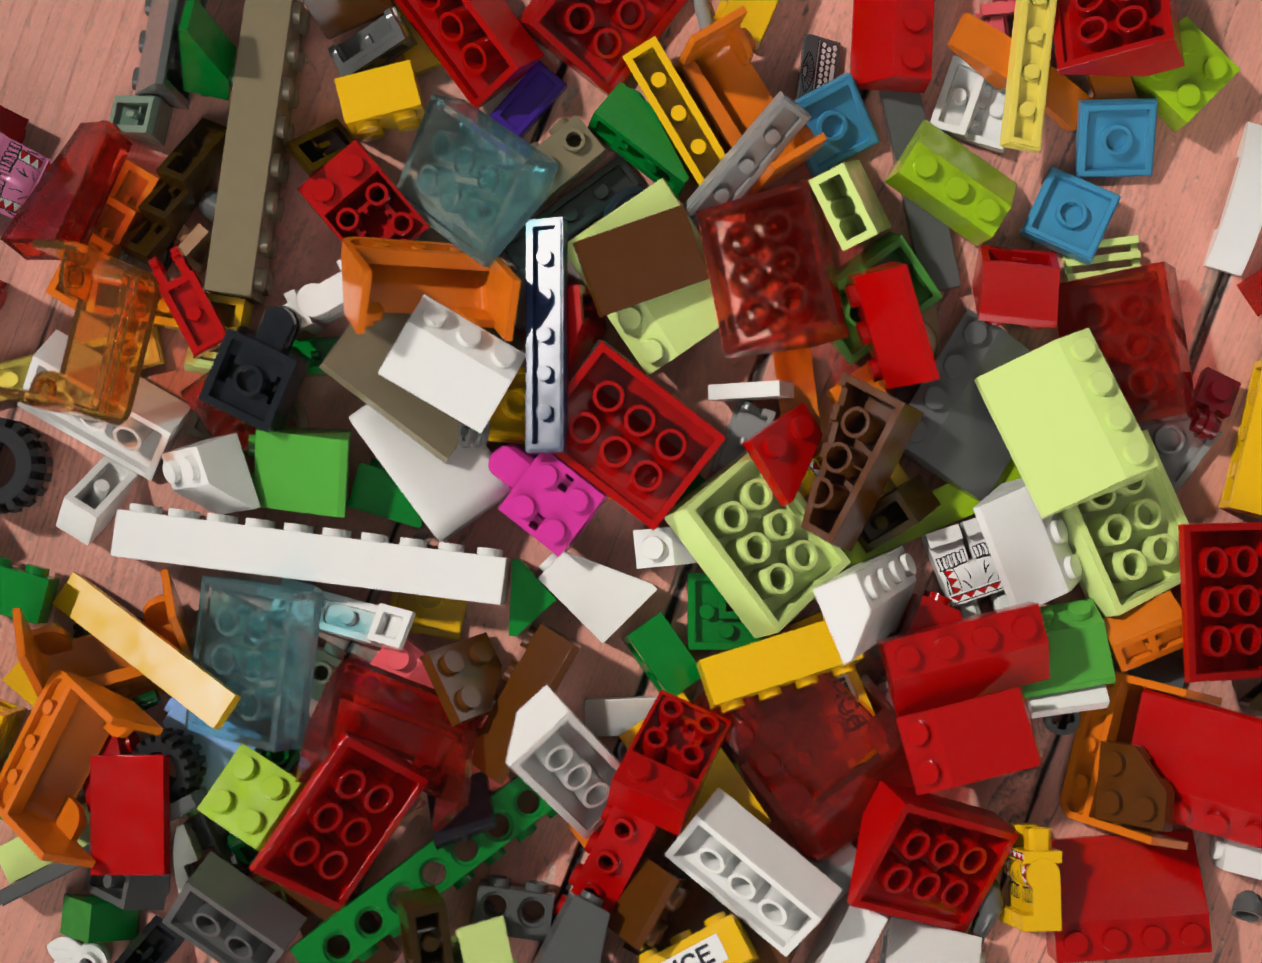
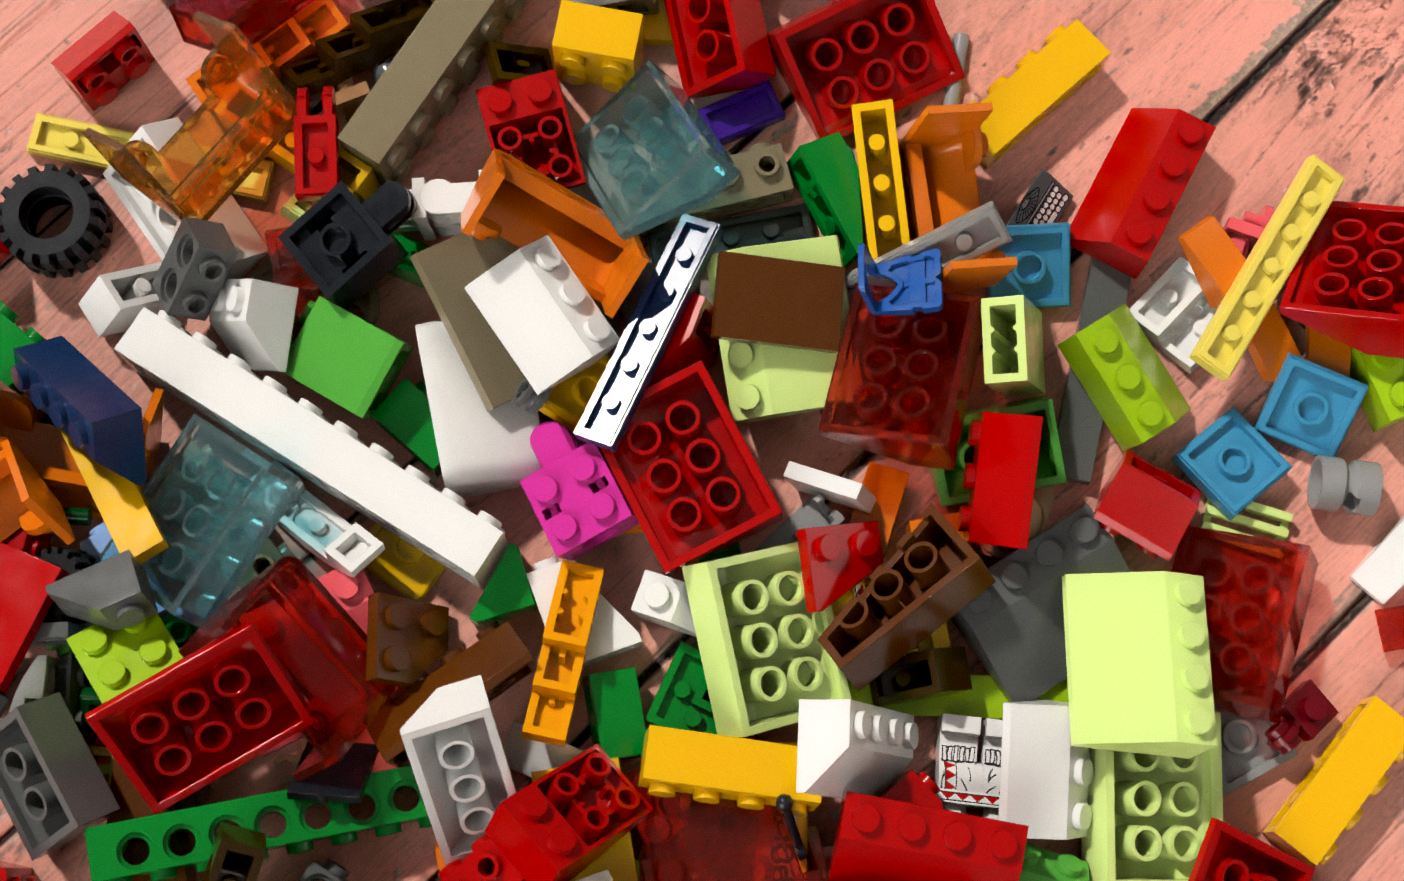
camera: 25 degrees right, 10 degrees down
none -> dark blue wedge [11,336,147,486]
none -> dark grey slope [45,549,158,631]
none -> dark grey brick [152,216,239,321]
none -> light orange slope [522,560,605,747]
none -> black hinge [776,794,808,861]
none -> blue piece [858,243,944,315]
none -> light grey wheel [1307,455,1383,517]

